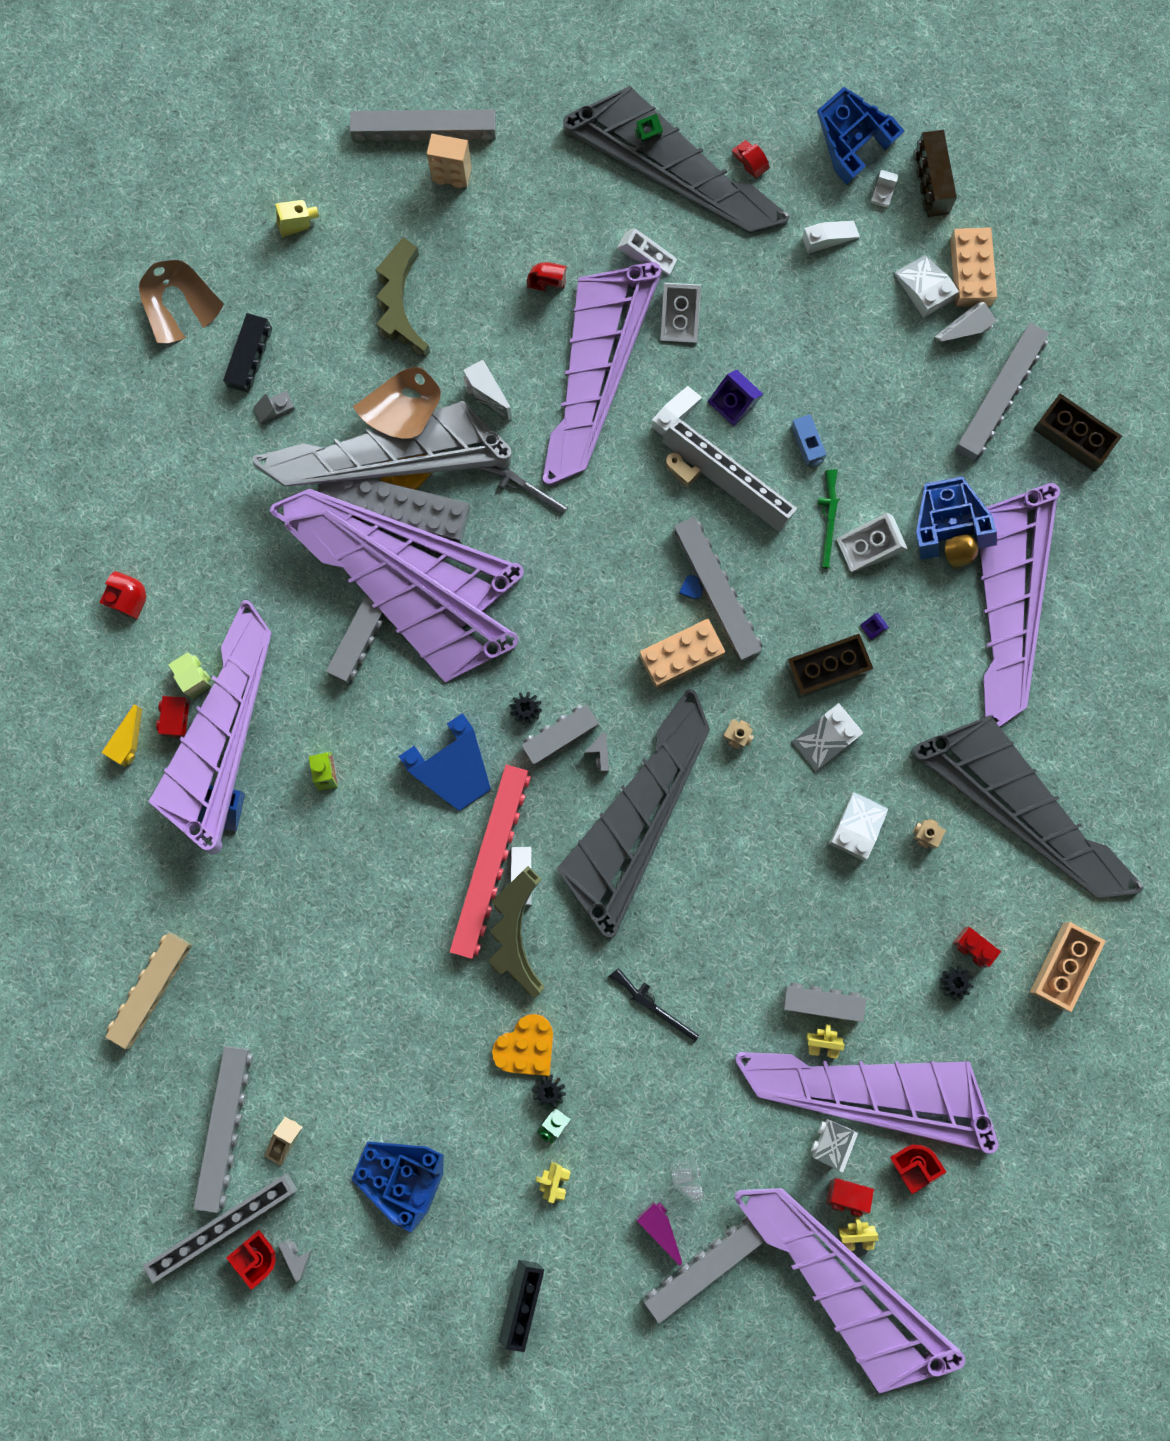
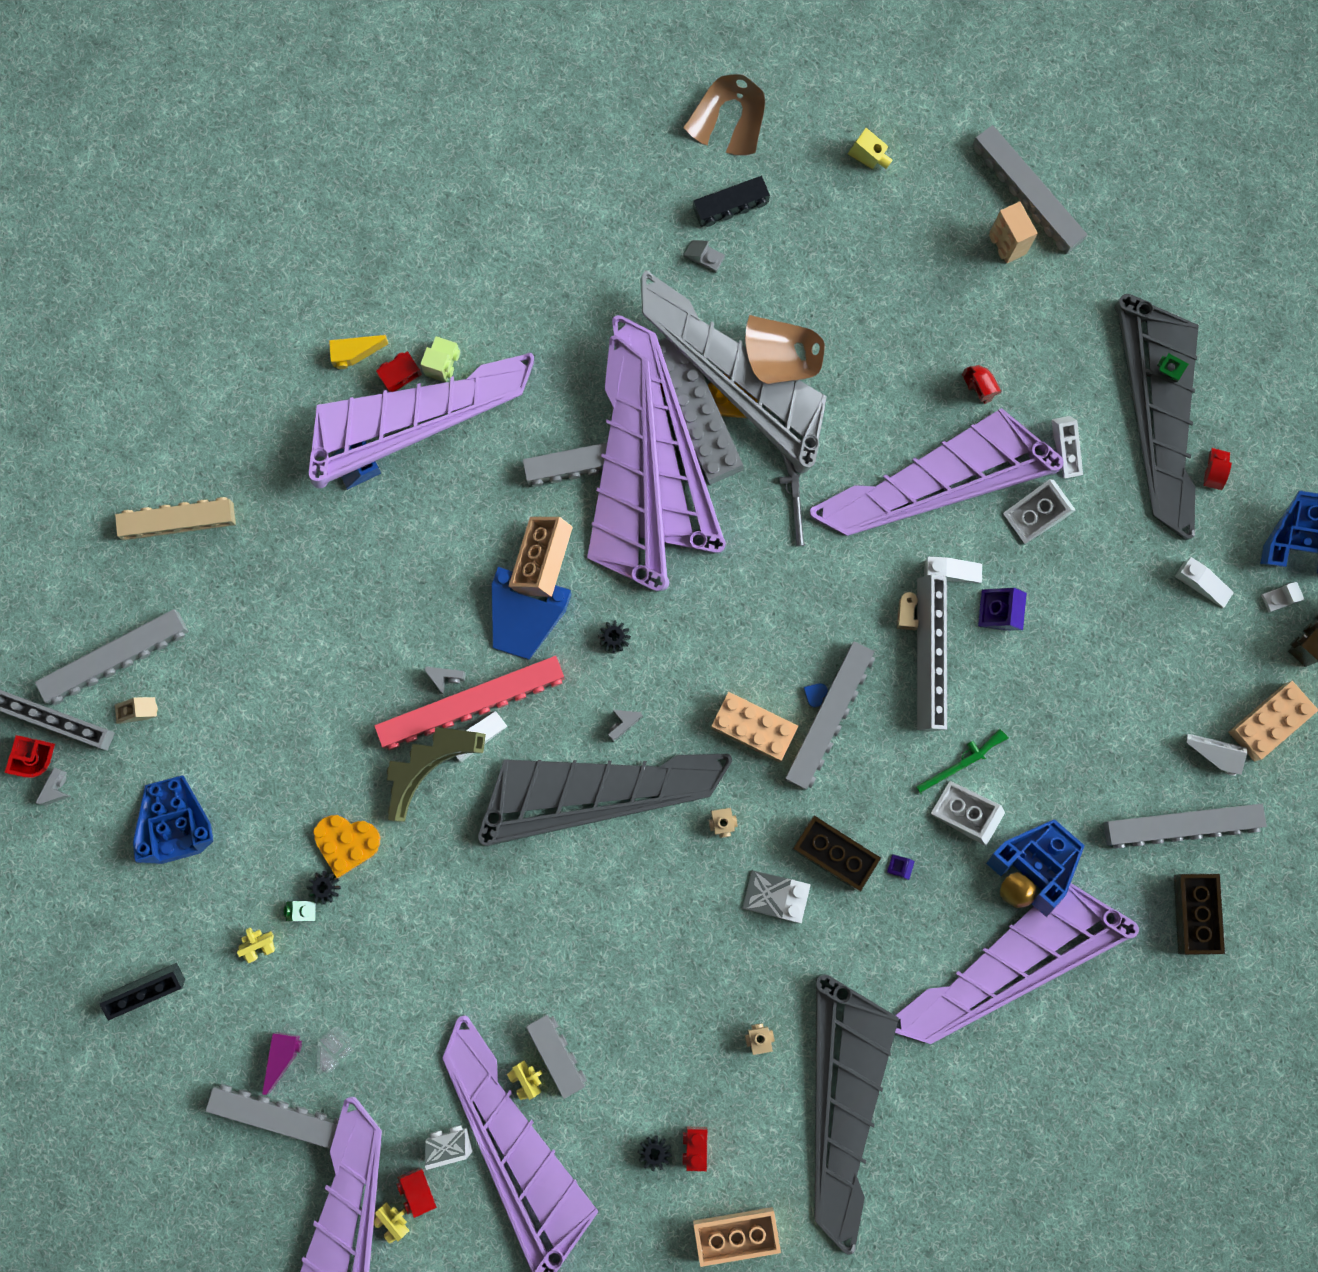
camera: 50 degrees right, 0 degrees up
red brick [99,571,147,620] -> none
lime torso [309,752,338,791] -> none
olive arch [375,237,430,357] -> none
white slope [462,360,512,421] -> none
light grey brick [521,704,599,767] -> none
black piece [608,968,699,1043] -> none
medium blue brick [791,414,827,467] -> none
white slope [829,792,888,861] -> none
red brick [890,1144,947,1195] -> none
white slope [894,255,959,318] -> none
none -> light grey slope [425,667,466,694]
none -> light nougat brick [509,517,573,597]

